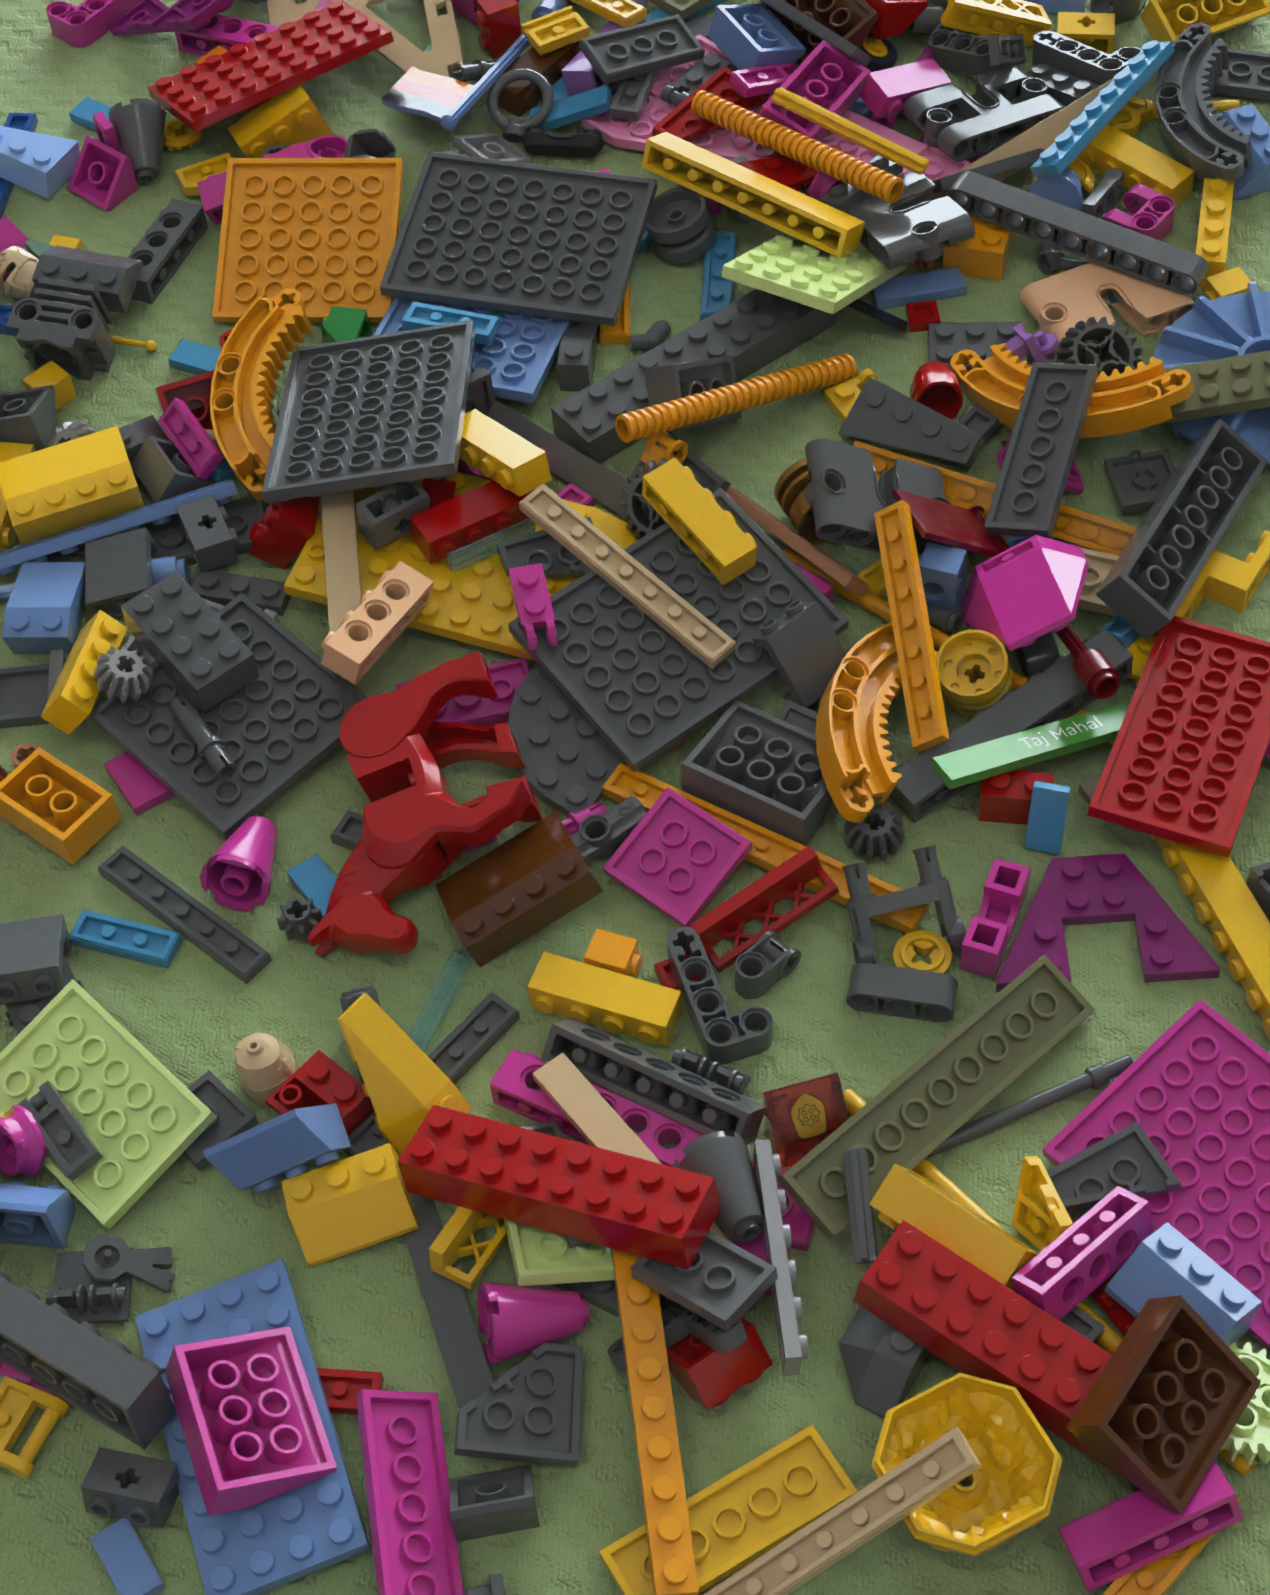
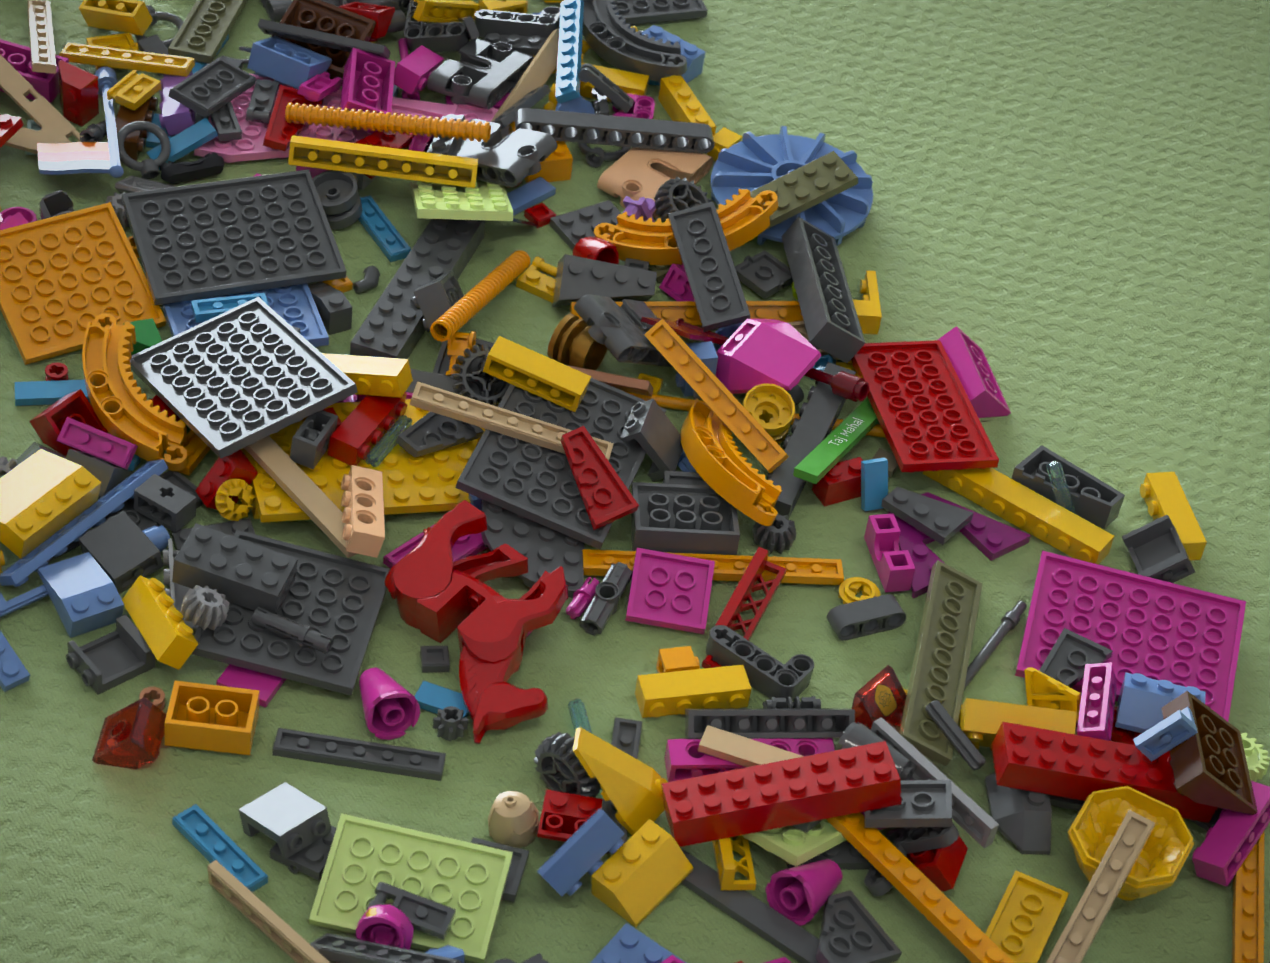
camera: 45 degrees left, 10 degrees down
dark azure tile [69,910,182,969] -> none
reddish brown slope [435,811,603,967] -> none
dark pink hinge [508,563,558,651] -> none
dark grey piece [735,930,801,999] -> none
yellow axle [772,87,929,175] -> none
dark grey connector [842,845,966,964] -> none
none -> yellow gear [215,478,255,521]
none -> red wing [560,426,639,530]
none -> dark grey plate [579,63,634,113]
none -> dark grey wing [881,487,974,545]
none -> medium blue panel [1133,707,1198,761]

